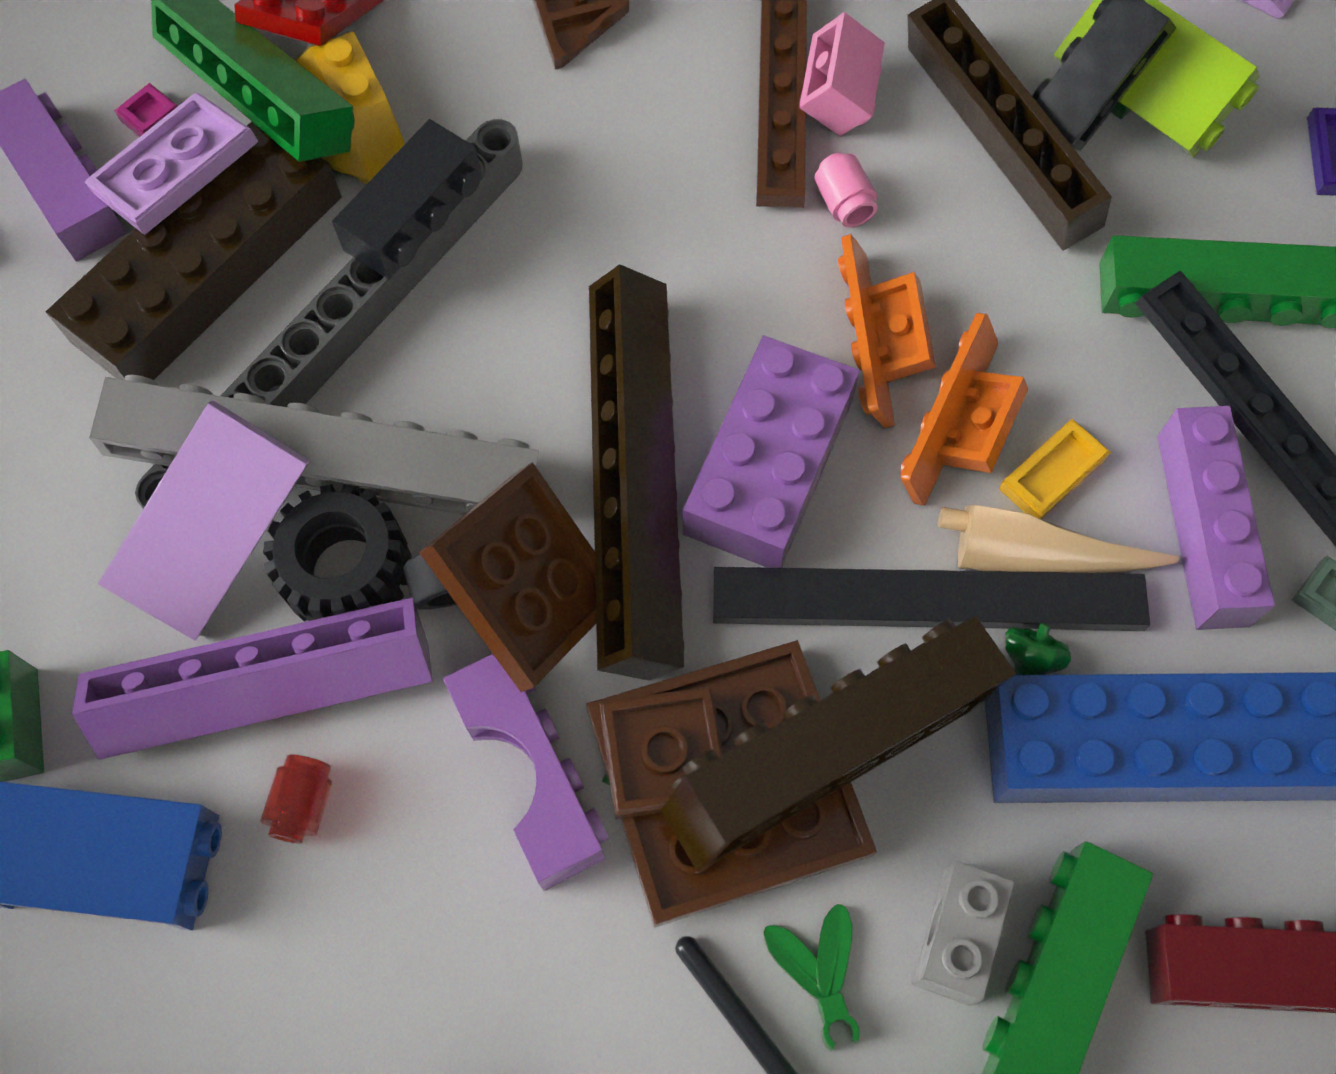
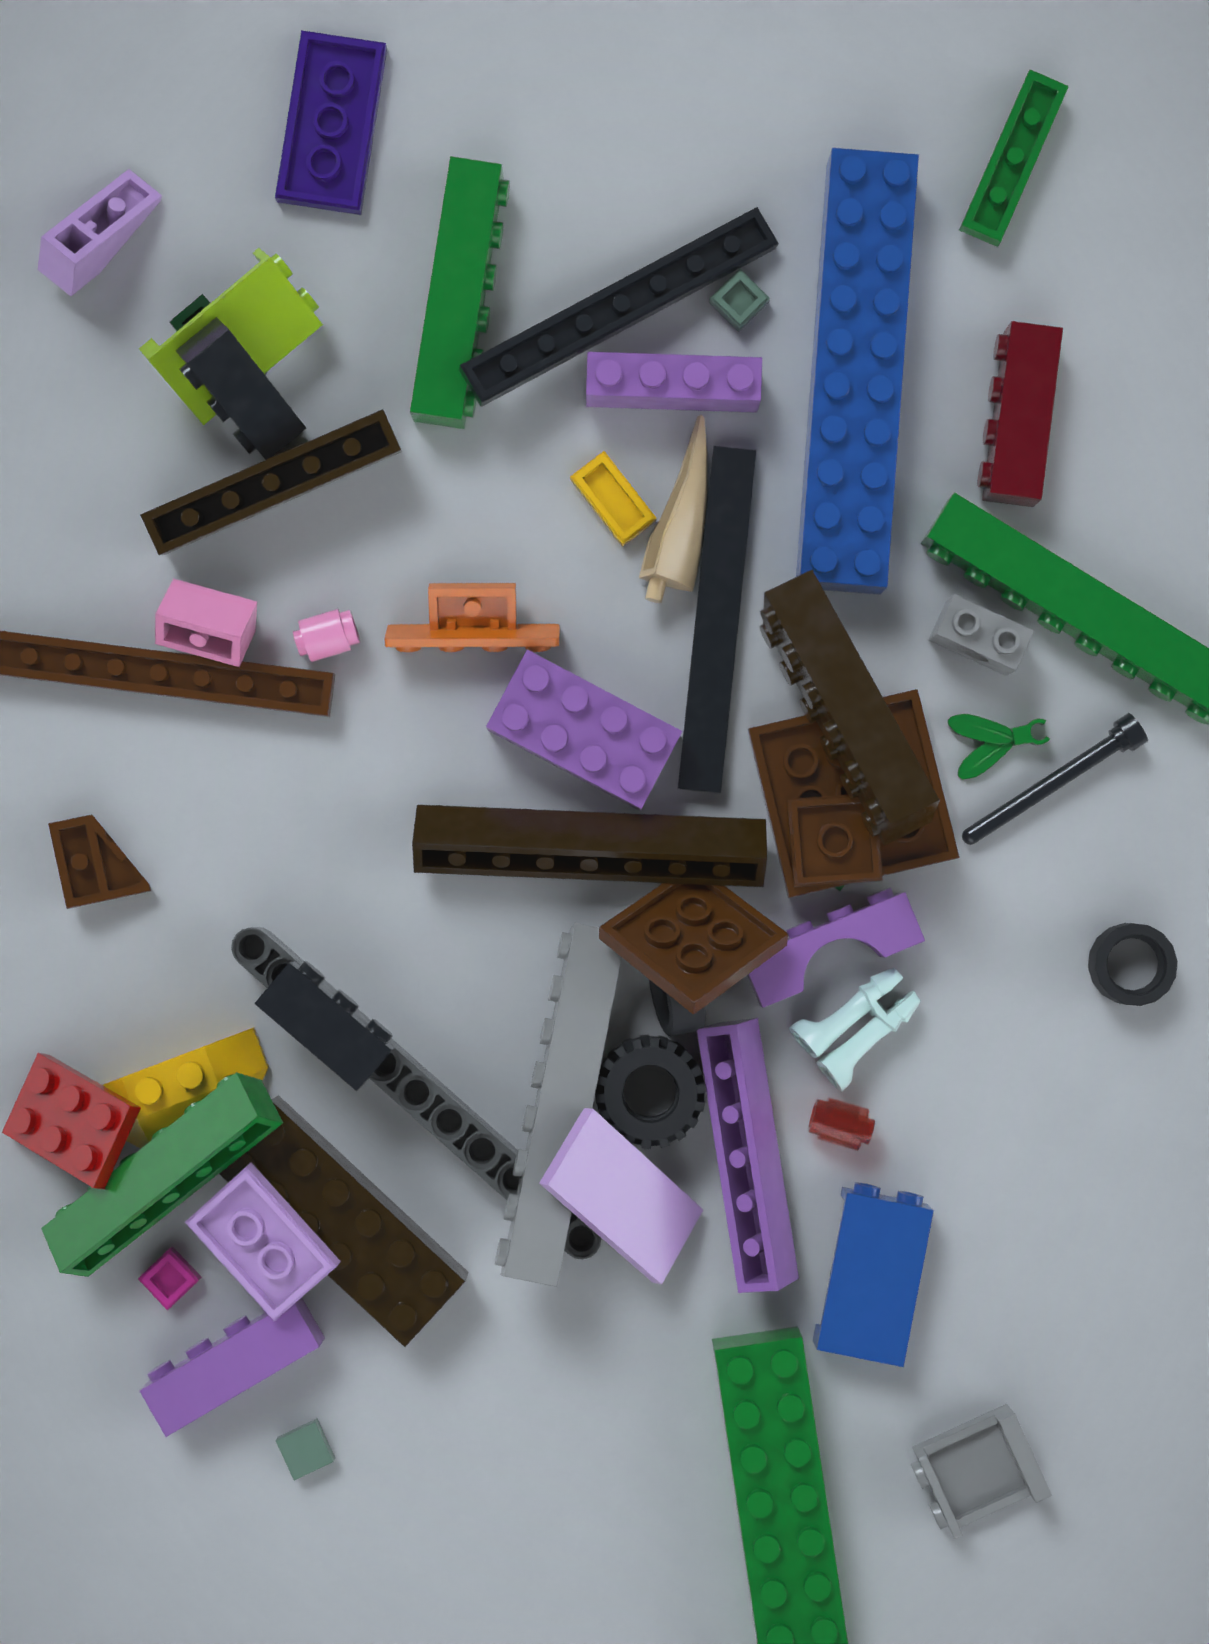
camera: 90 degrees left, 20 degrees up
orange bracket [900,313,1028,506] -> none
green piece [1005,623,1071,675] -> none
none -> light aqua piece [789,968,921,1091]

